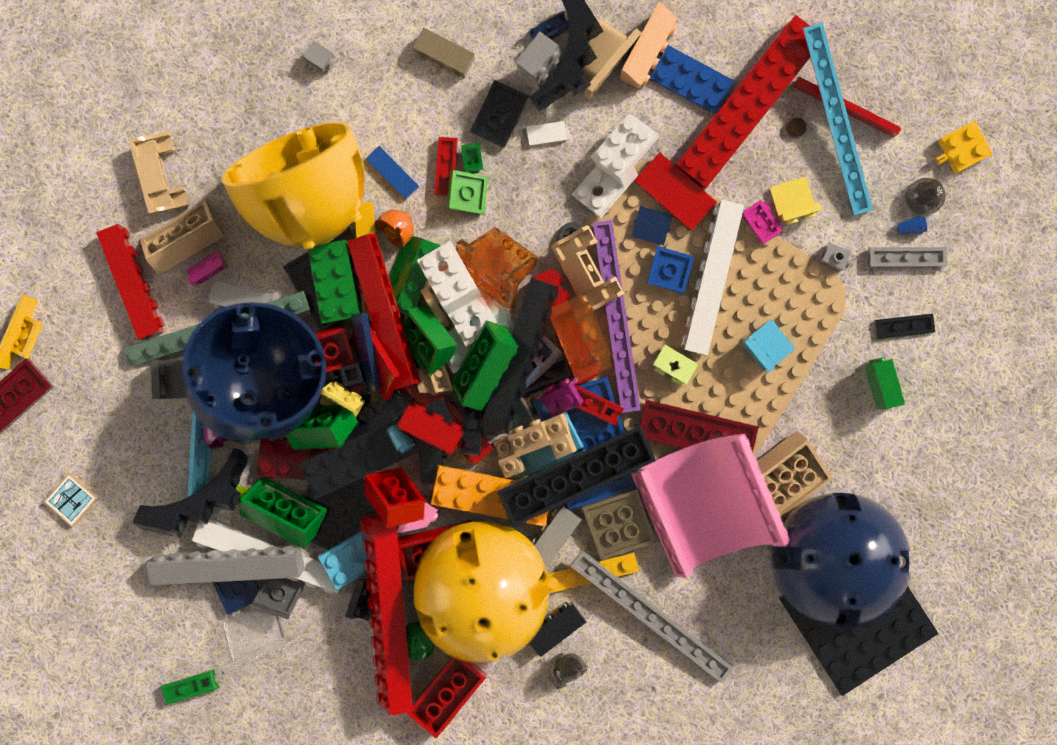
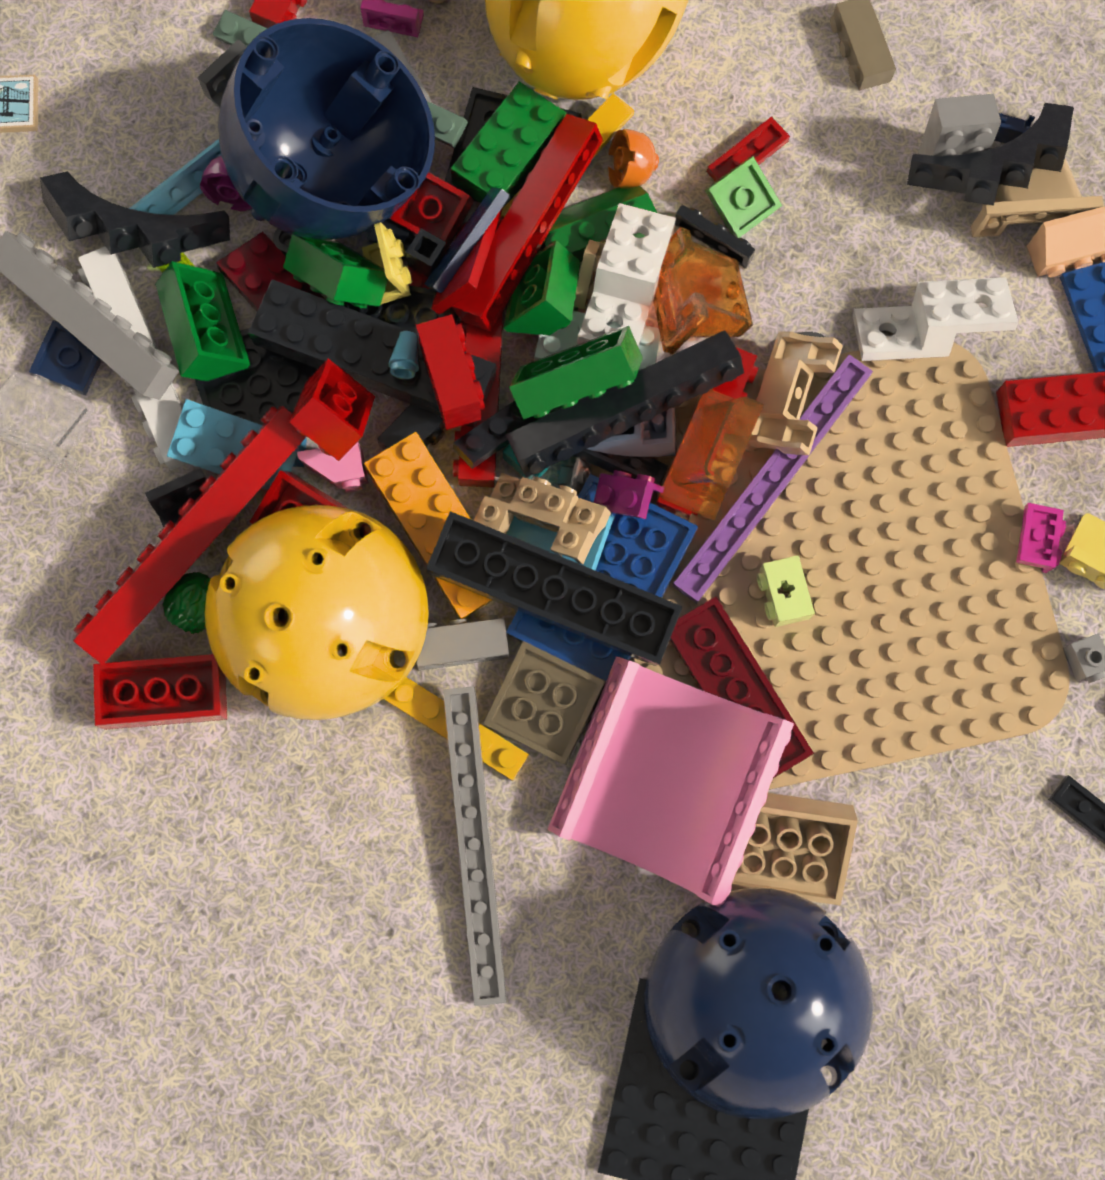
camera: 45 degrees right, 10 degrees down
dark grey tile [252,578,305,620] -> none
blue tile [366,146,419,200] -> none
tan slope [417,365,453,395] -> none
green bracket [461,143,483,174] -> none
black plate [470,80,529,149] -> none
white tile [526,121,567,147] -> none
black brick [529,601,586,657] -> none
clear smoke cylinder [549,652,589,690] -> none
red plate [575,384,624,425] -> none
dark blue piece [632,206,672,246] -> none
red tile [634,152,717,232] -> none
blue plate [647,246,694,294] -> none
white brick [681,200,744,356] -> none
medium azure bracket [741,320,795,373] -> none
green brick [864,357,905,409] -> none
none -> black plate [675,204,756,269]

